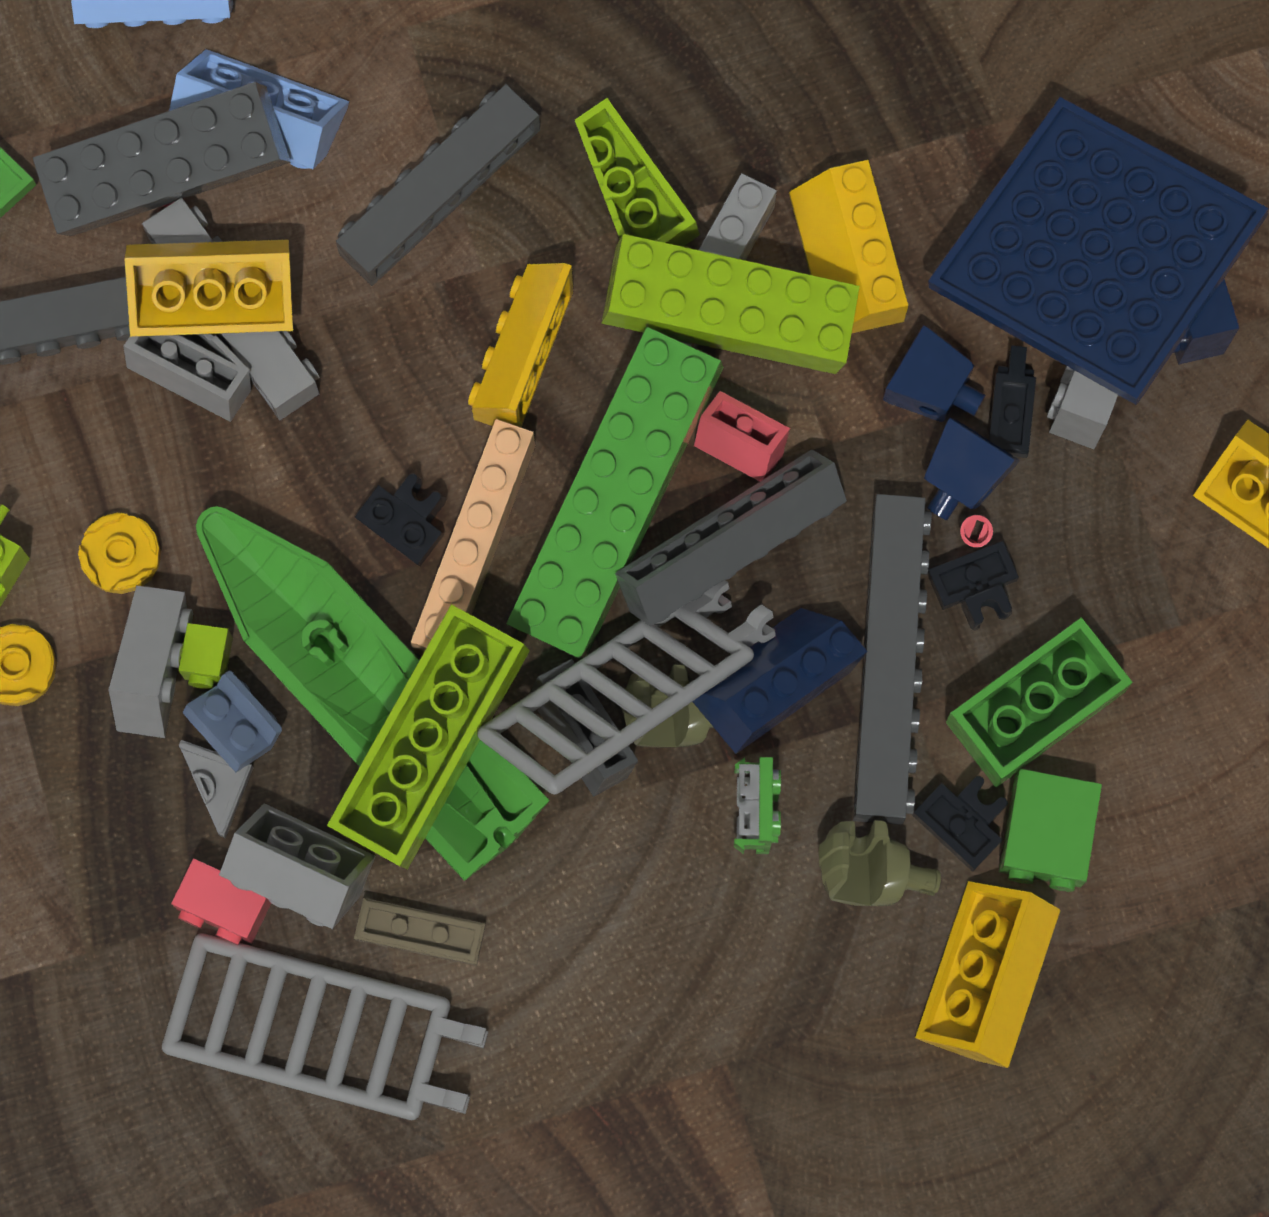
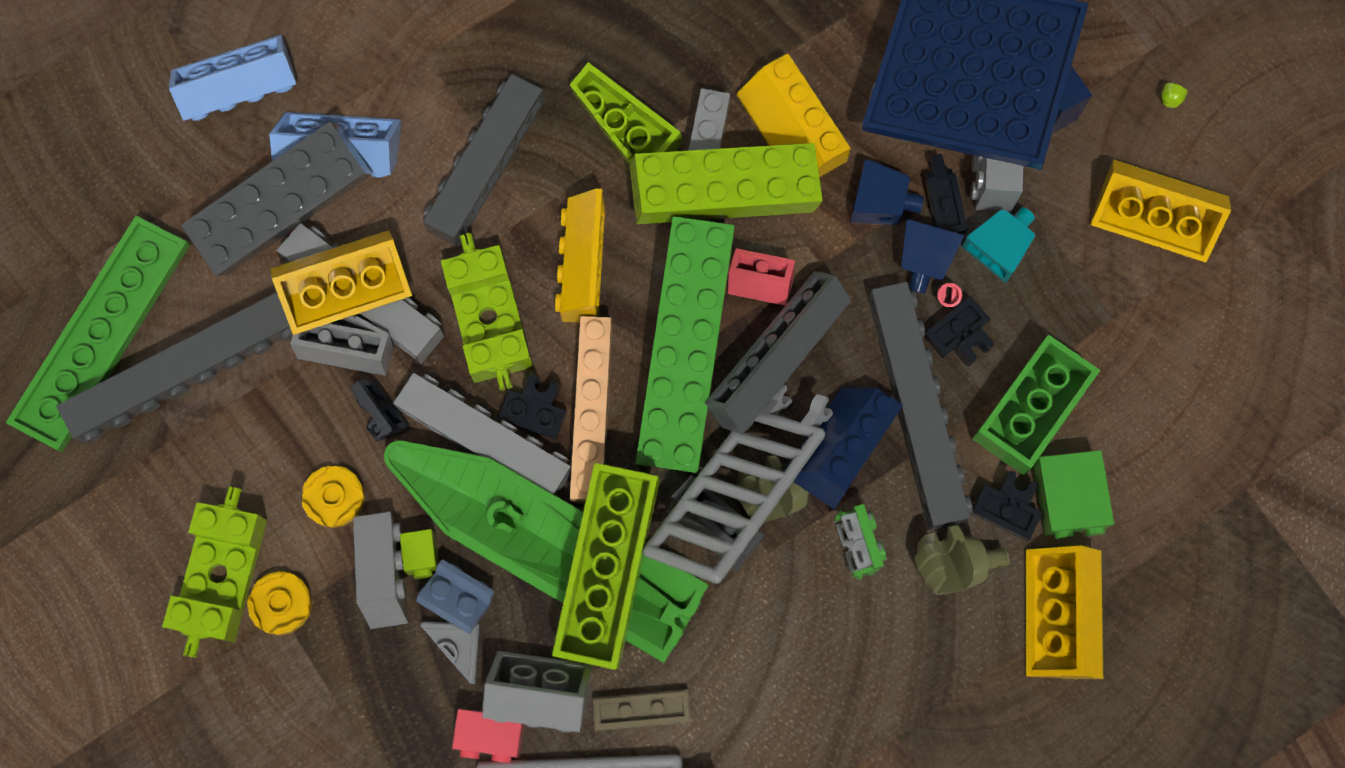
camera: 15 degrees left, 0 degrees up
none -> black hinge [350,379,410,441]
none -> light grey brick [393,373,571,496]
none -> lime brick [441,233,533,391]
none -> teal torso [962,207,1036,283]

